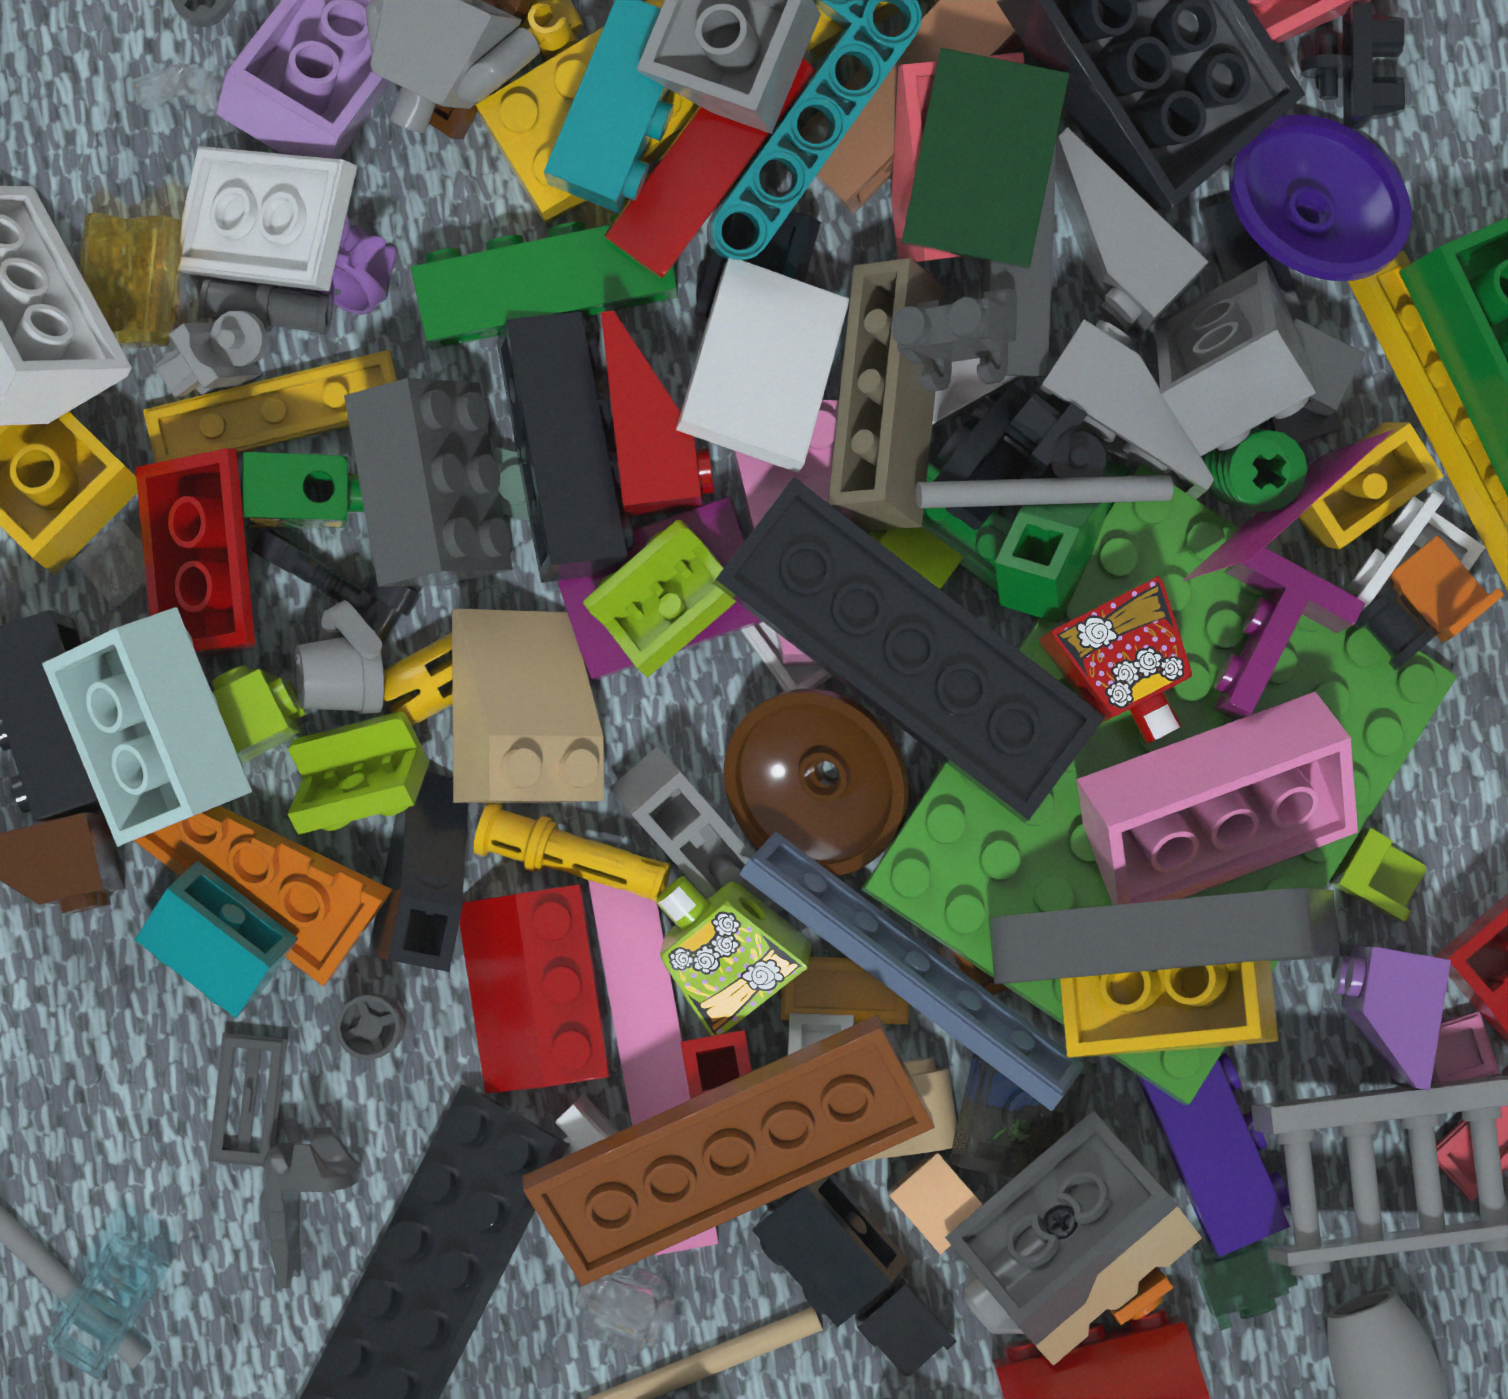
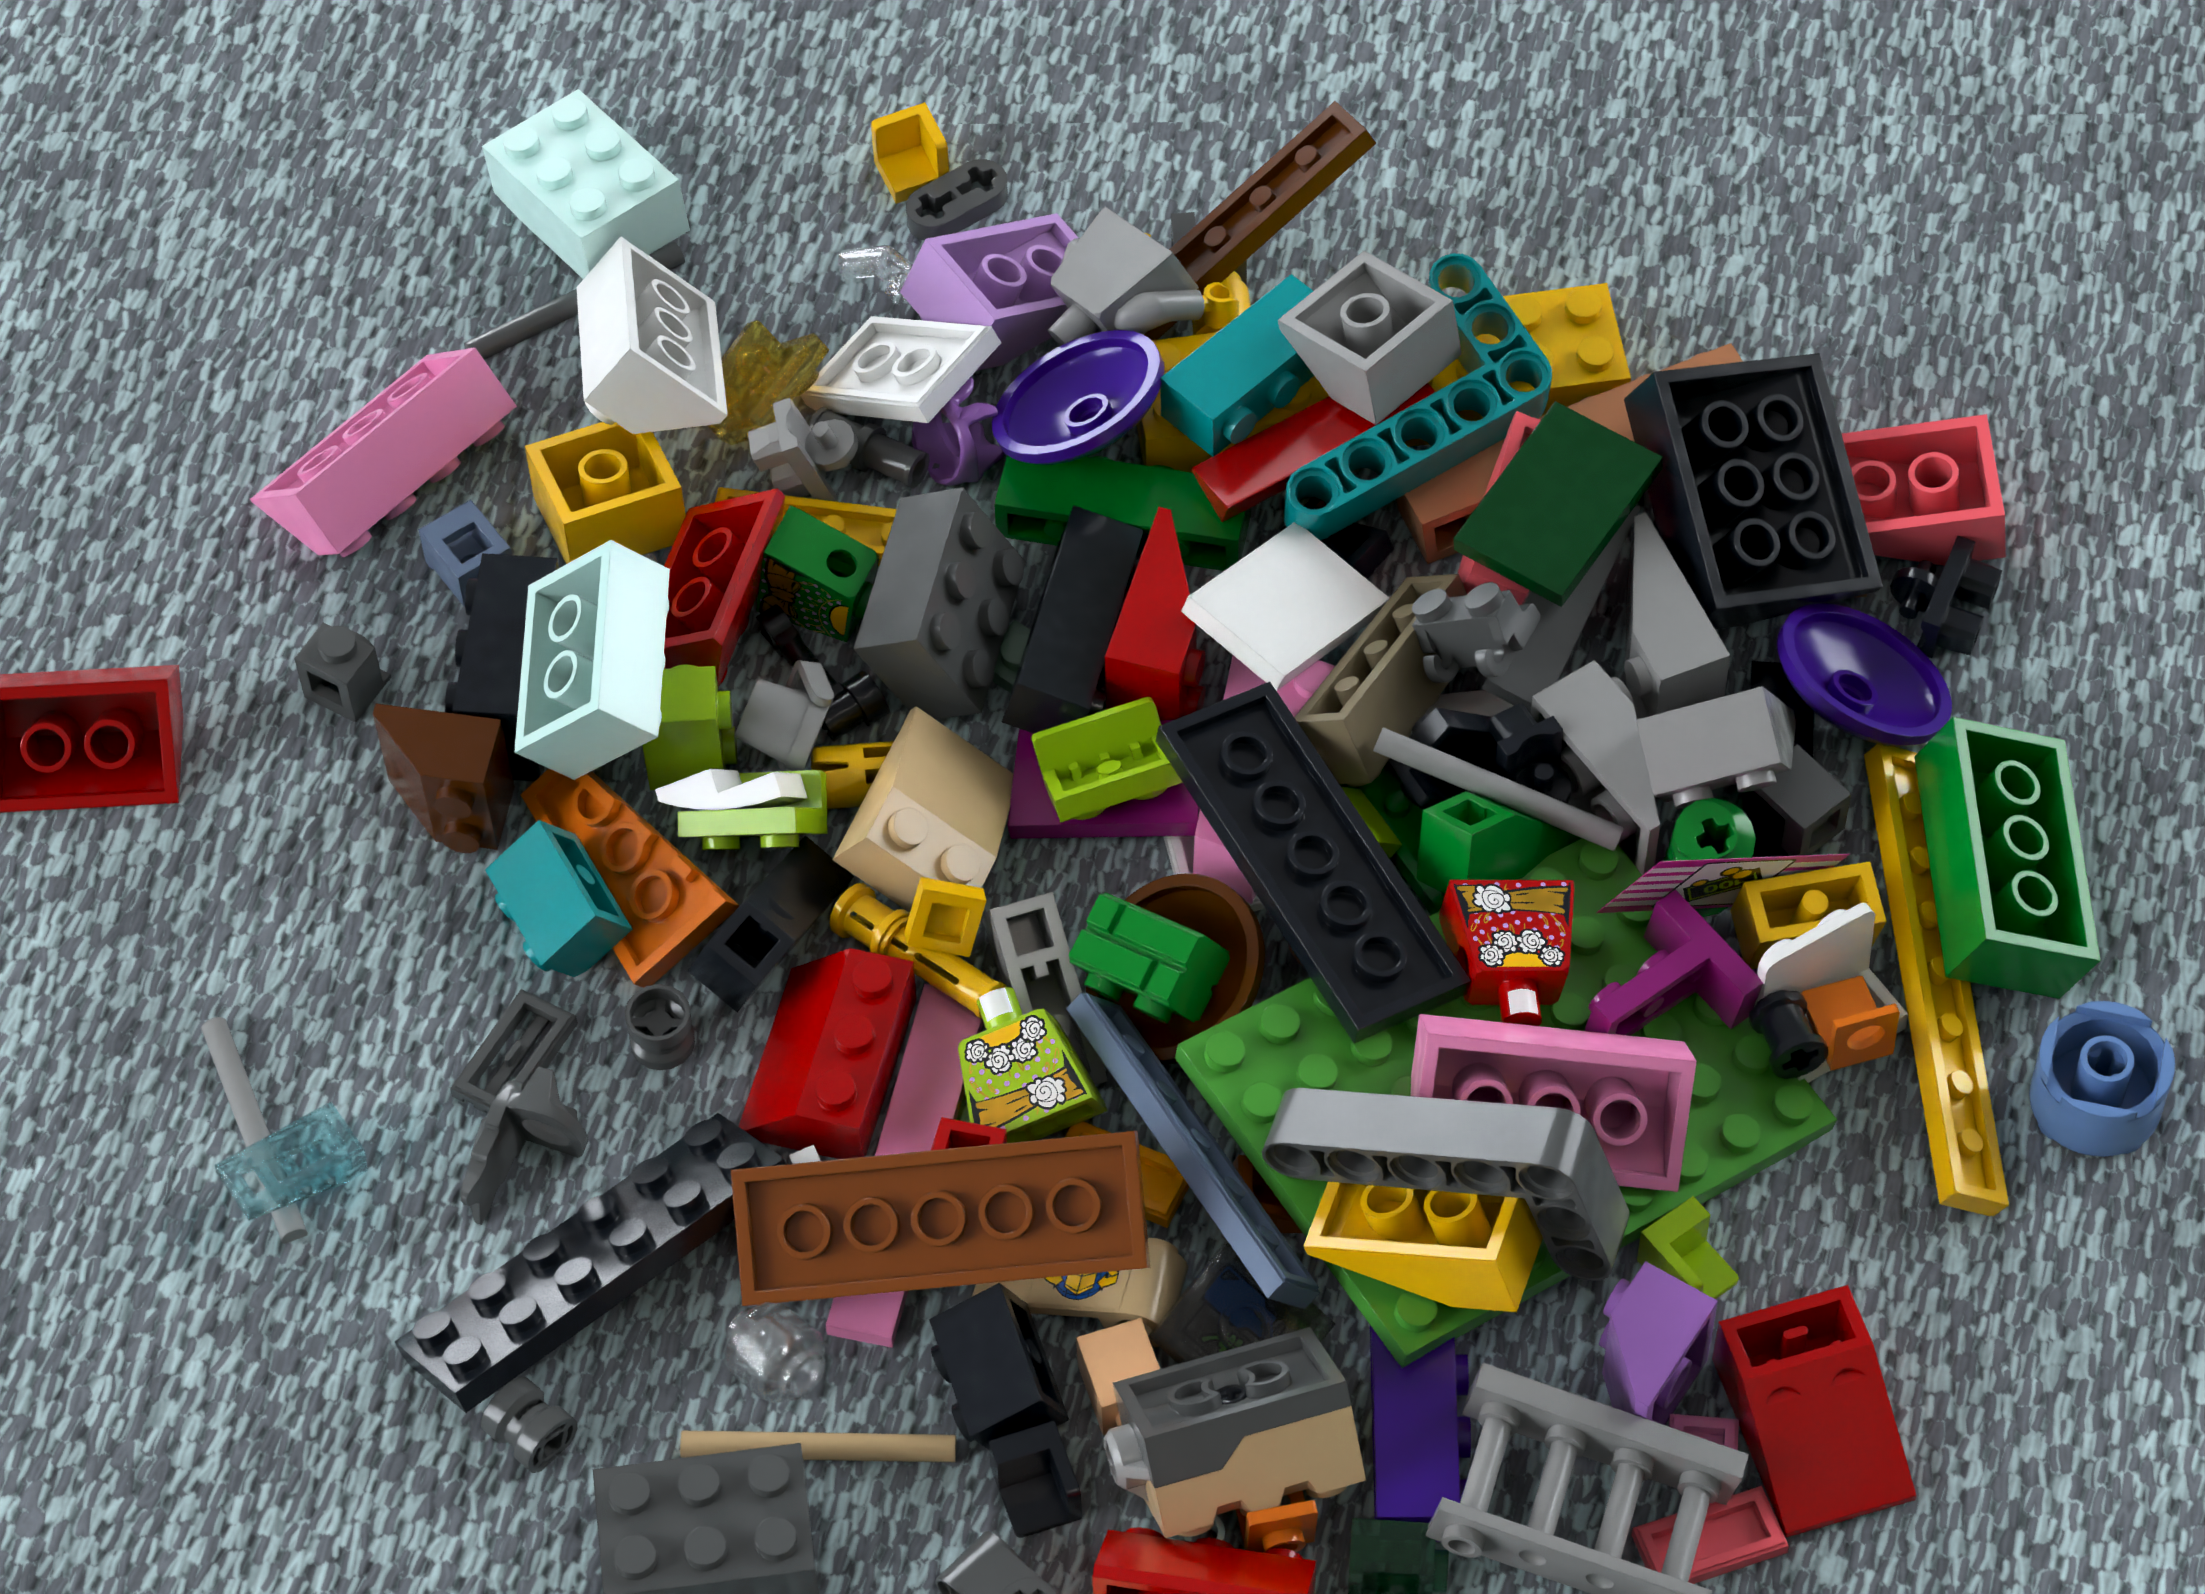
camera: 25 degrees right, 30 degrees down
none -> white slope [655,769,808,810]
none -> yellow plate [904,877,987,957]
none -> dark purple dish [992,330,1165,465]
none -> green brick [1068,892,1230,1024]

